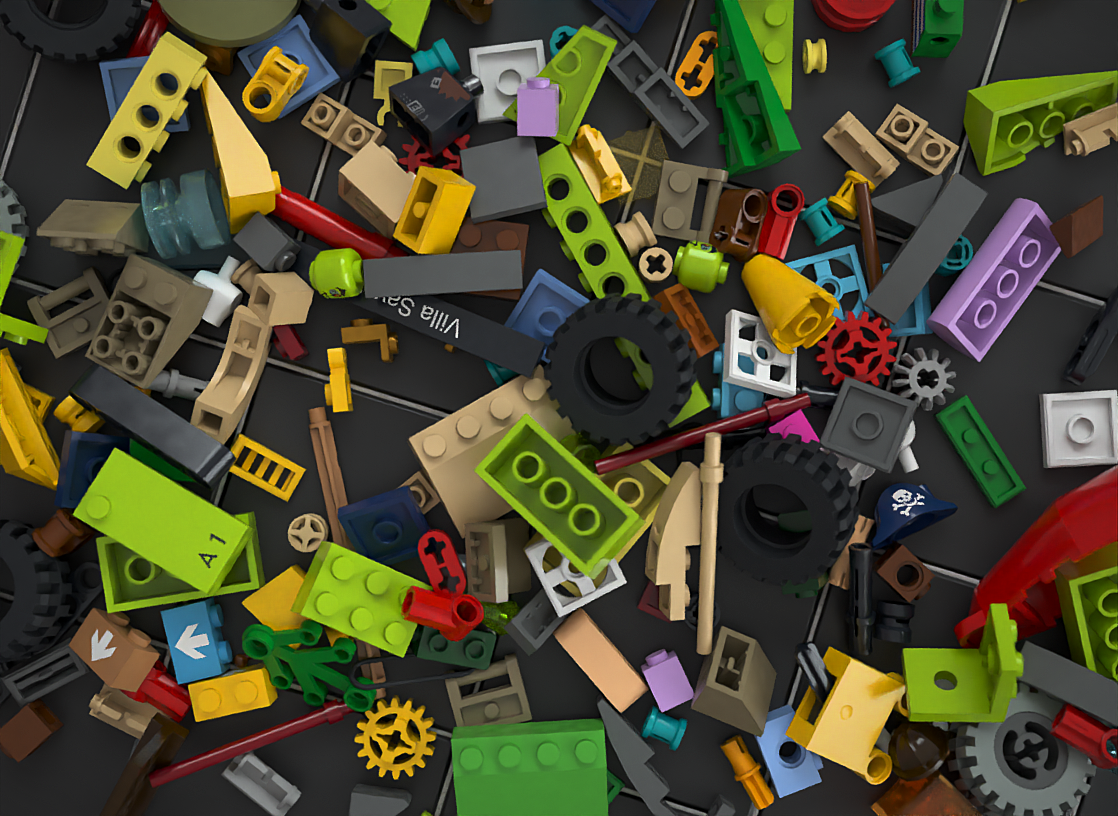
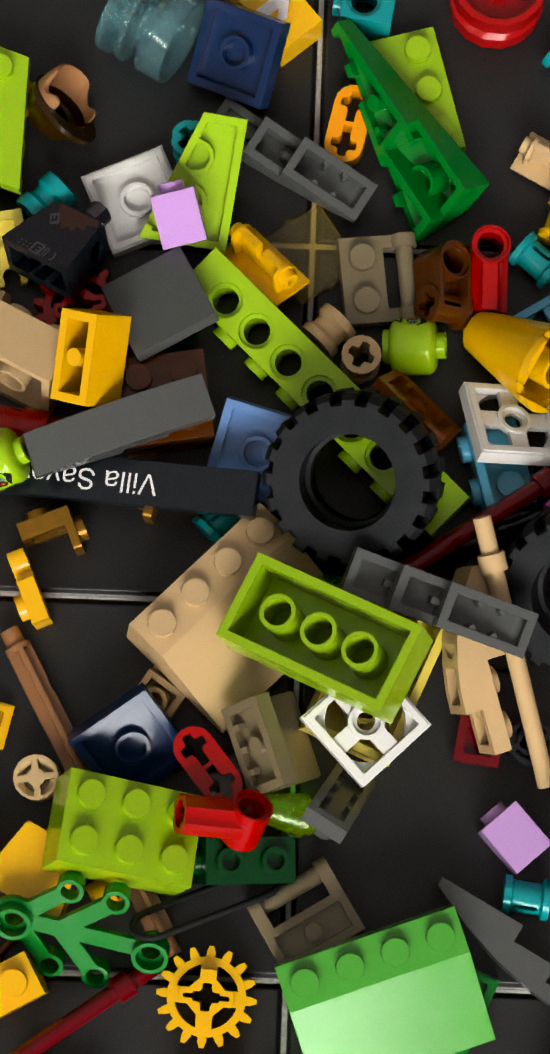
camera: 15 degrees left, 10 degrees down
light nougat beam [553,607,650,713] -> none
light yellow bush [802,39,827,74] -> none
none -> dark grey slope [339,546,539,659]

